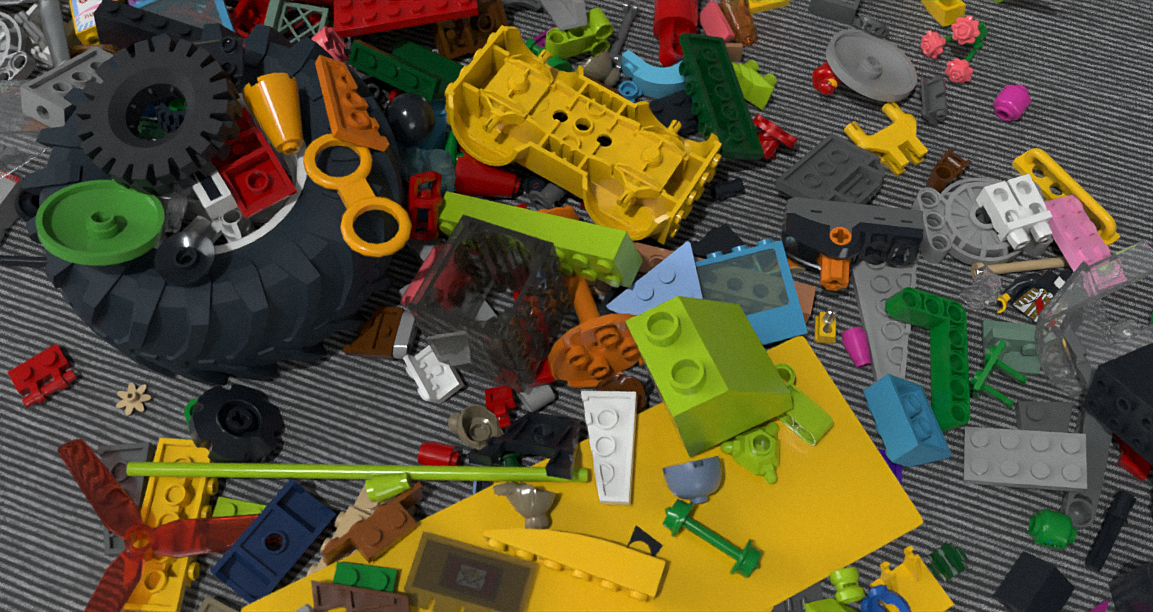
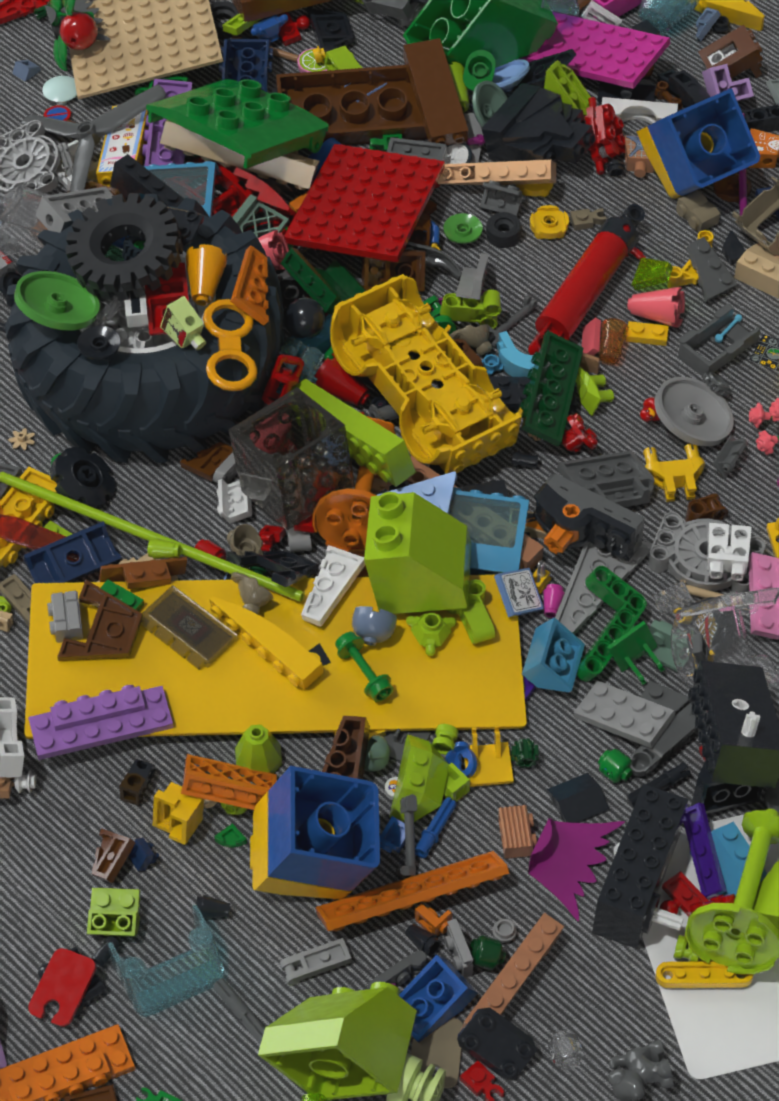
camera: 25 degrees right, 10 degrees down
none -> yellowish green torso [160,296,206,350]
none -> tile [494,568,544,617]

